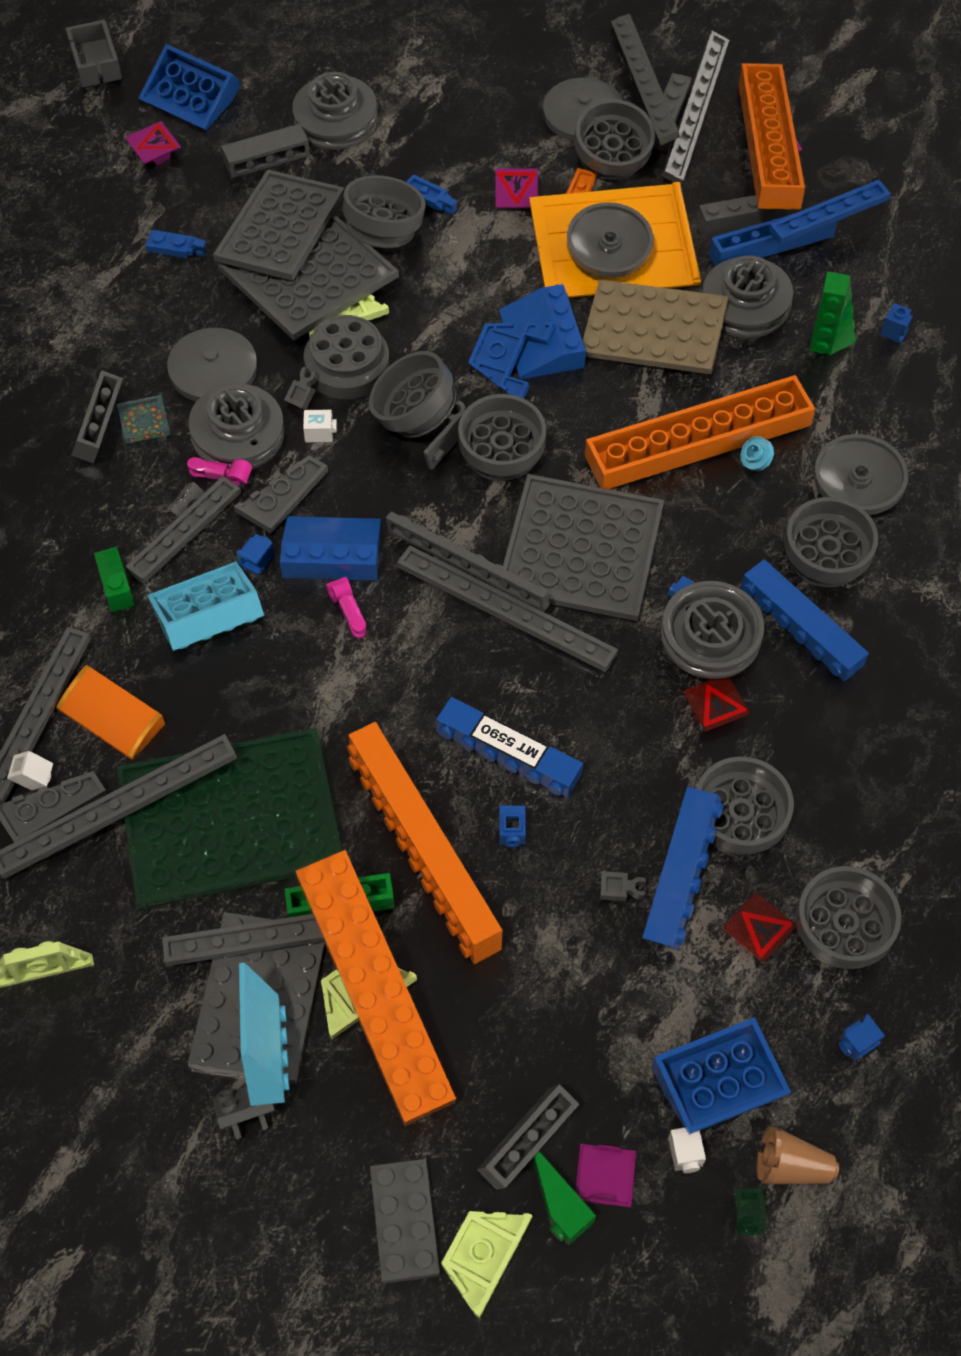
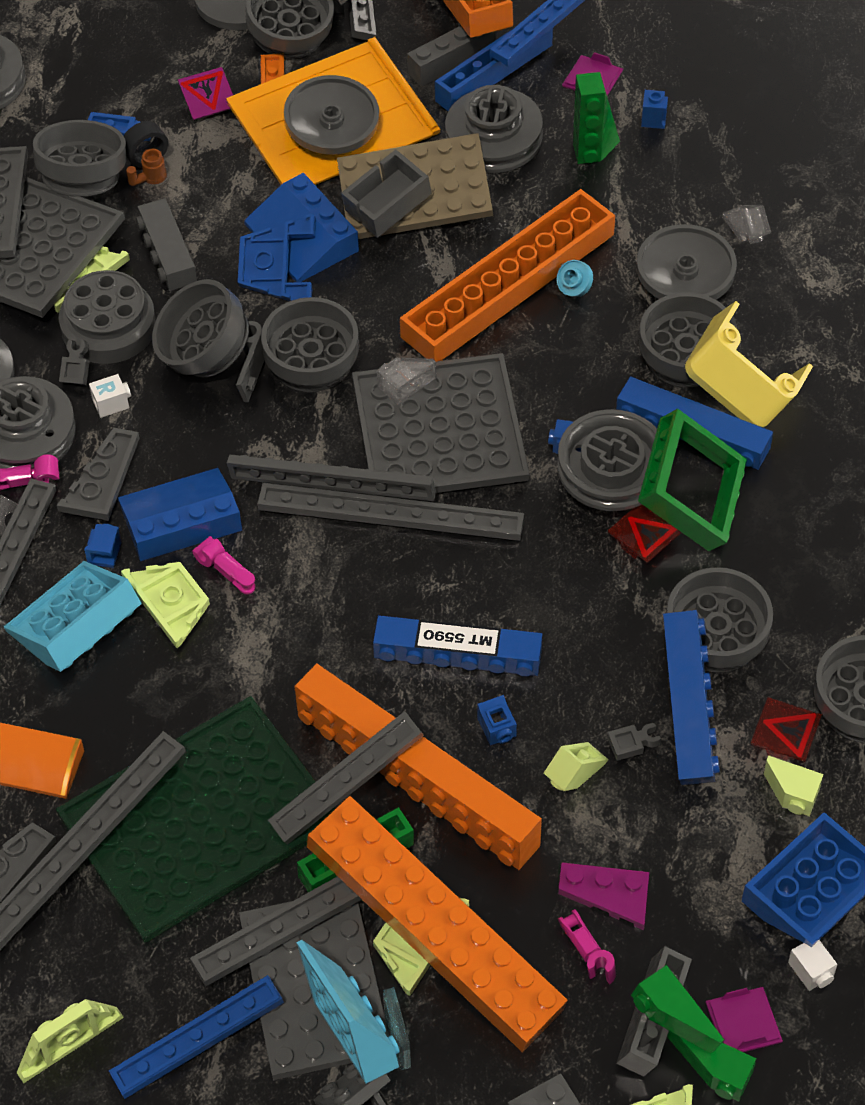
camera: 20 degrees left, 5 degrees down
none -> blue tile [109,975,284,1099]
none -> yellowish green wing [121,562,210,648]
none -> black tyre [124,121,169,168]
none -> dark orange piece [126,149,167,186]
none -> dark grey brick [136,198,197,291]
none -> dark grey plate [268,711,424,845]
none -> dark grey piece [341,149,432,238]
none -> clear slope [377,357,436,405]
none -> clear light blue tile [383,988,411,1070]
none -> yellowish green slope [544,742,608,791]
none -> magenta wing [558,863,649,930]
none -> dark pink piece [558,909,616,985]
none -> magenta piece [562,52,623,96]
none -> green slope [631,965,724,1054]
none -> green window [638,408,747,551]
none -> light yellow windscreen [685,301,813,428]
none -> clear slope [722,205,771,244]
none -> yellowish green slope [764,756,823,816]

